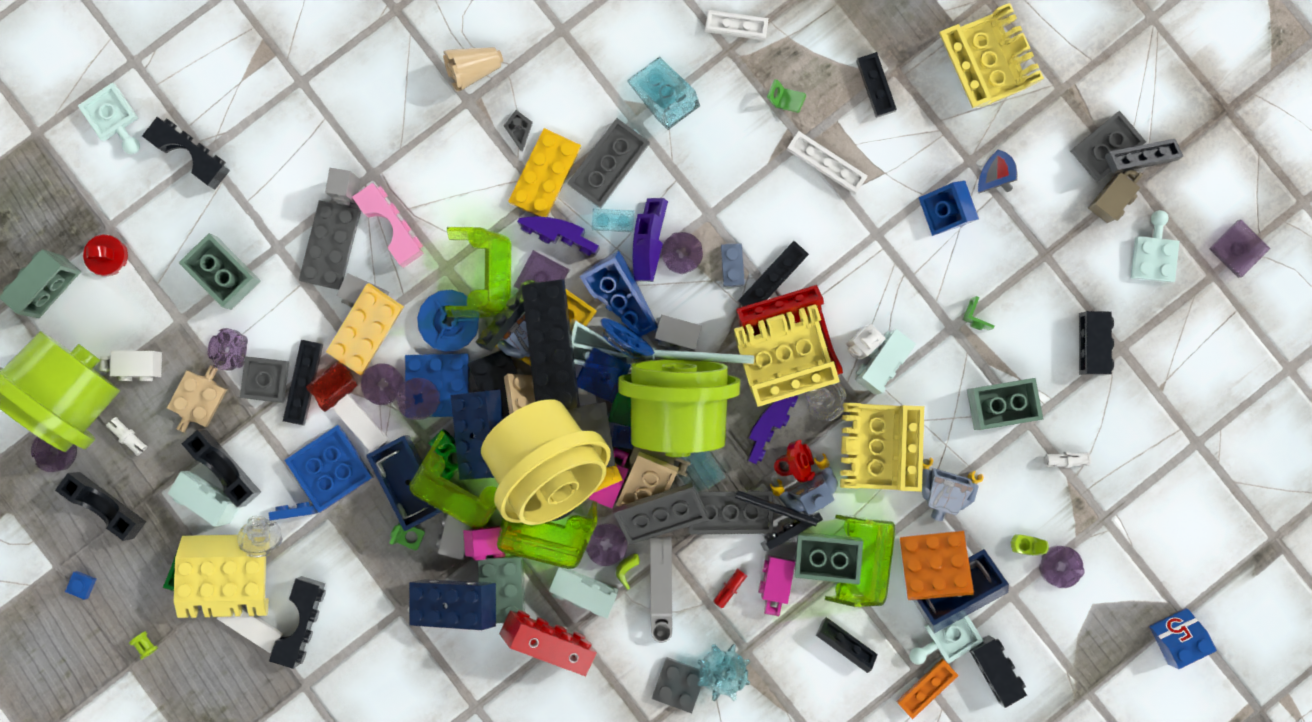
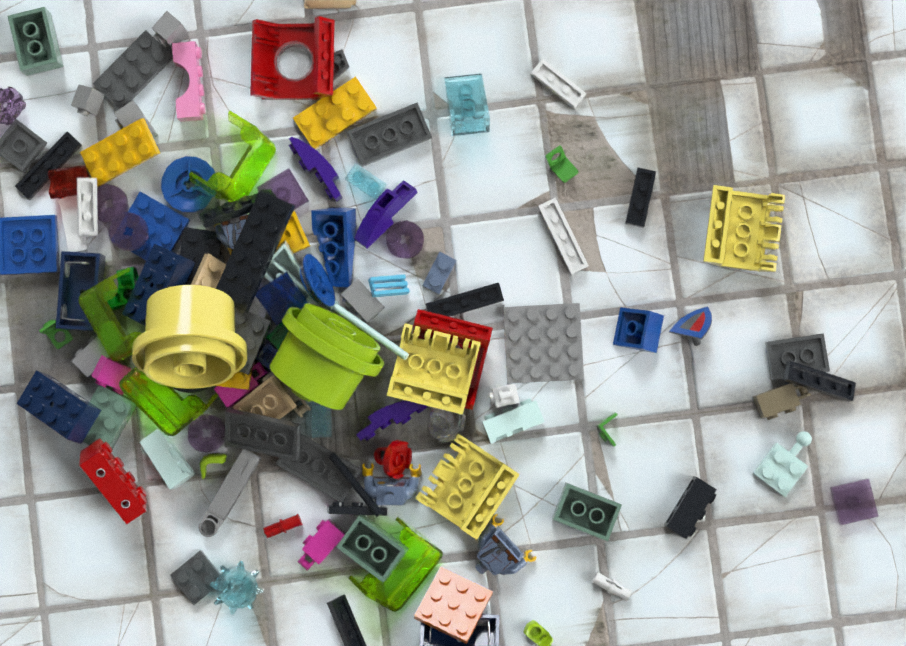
camera: 40 degrees right, 0 degrees up
none -> light grey brick [71,84,105,116]
none -> white tile [77,177,98,236]
none -> red panel [250,16,335,100]
none -> medium azure tile [368,274,410,297]
none -> light grey plate [503,303,584,384]

